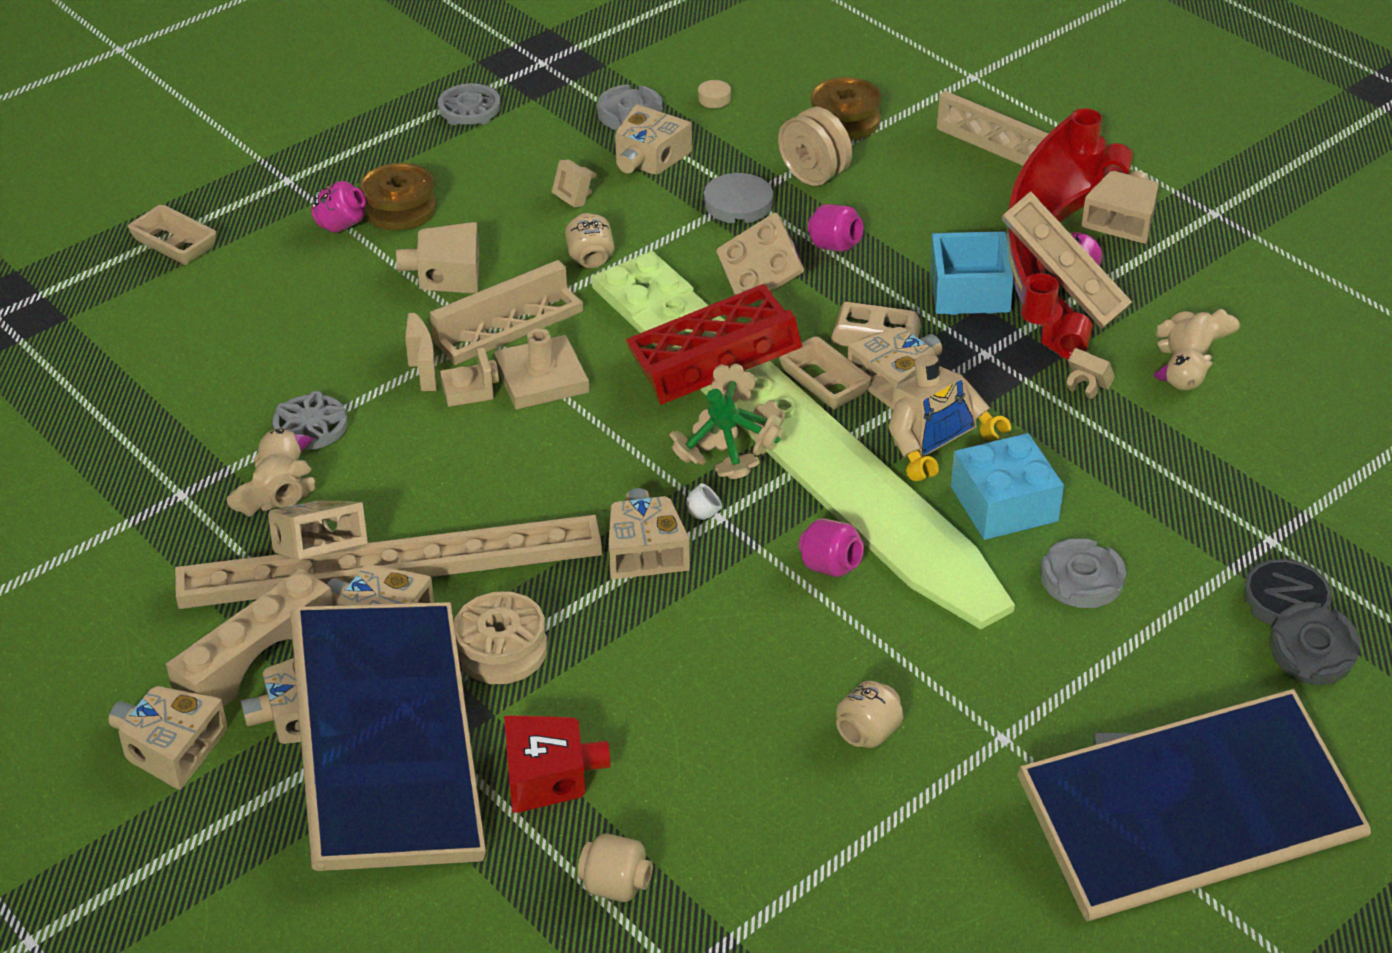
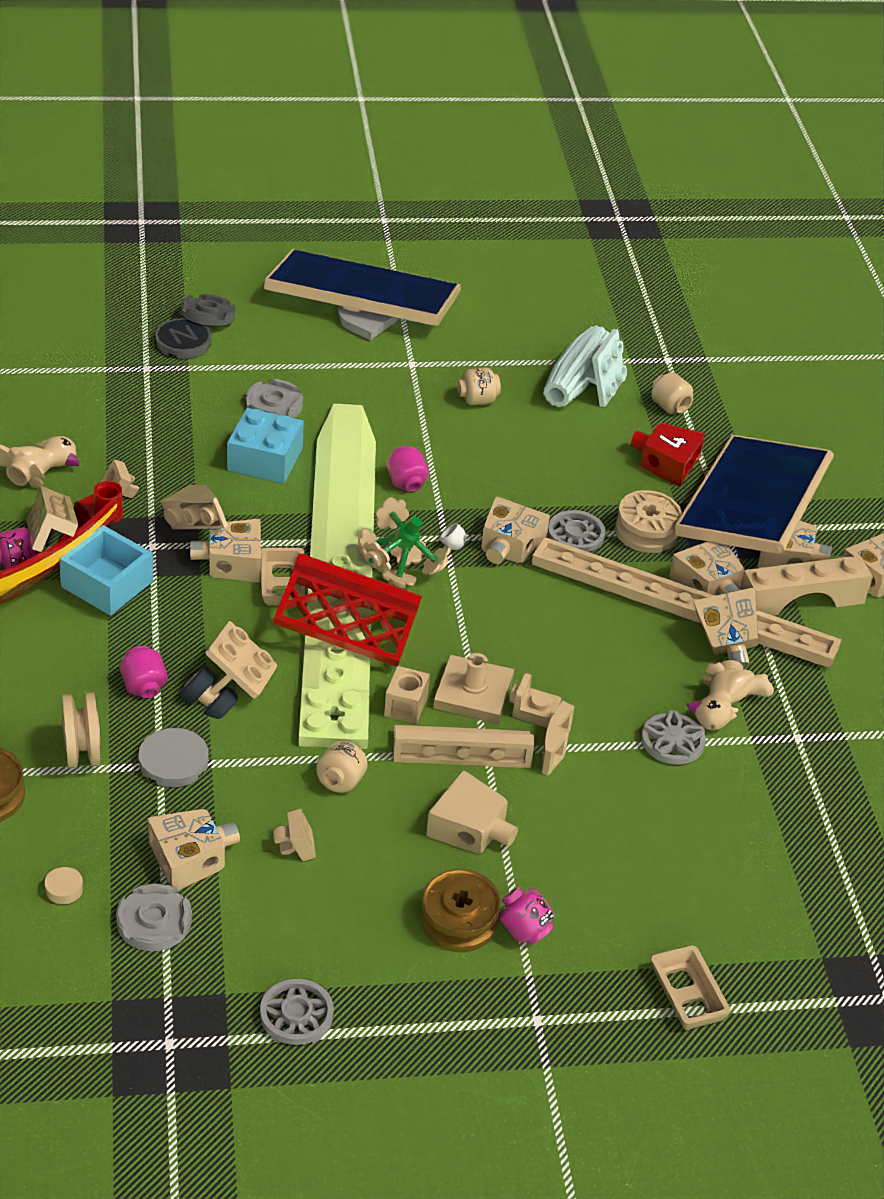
camera: 150 degrees left, 0 degrees up
tan piece [831,302,921,346] -> none
torso [889,355,1011,481] -> none
none -> tan slope [160,485,228,529]
none -> tan brick [384,666,430,725]
none -> light aqua plate [543,325,627,407]
none -> light grey wheel [548,510,605,552]

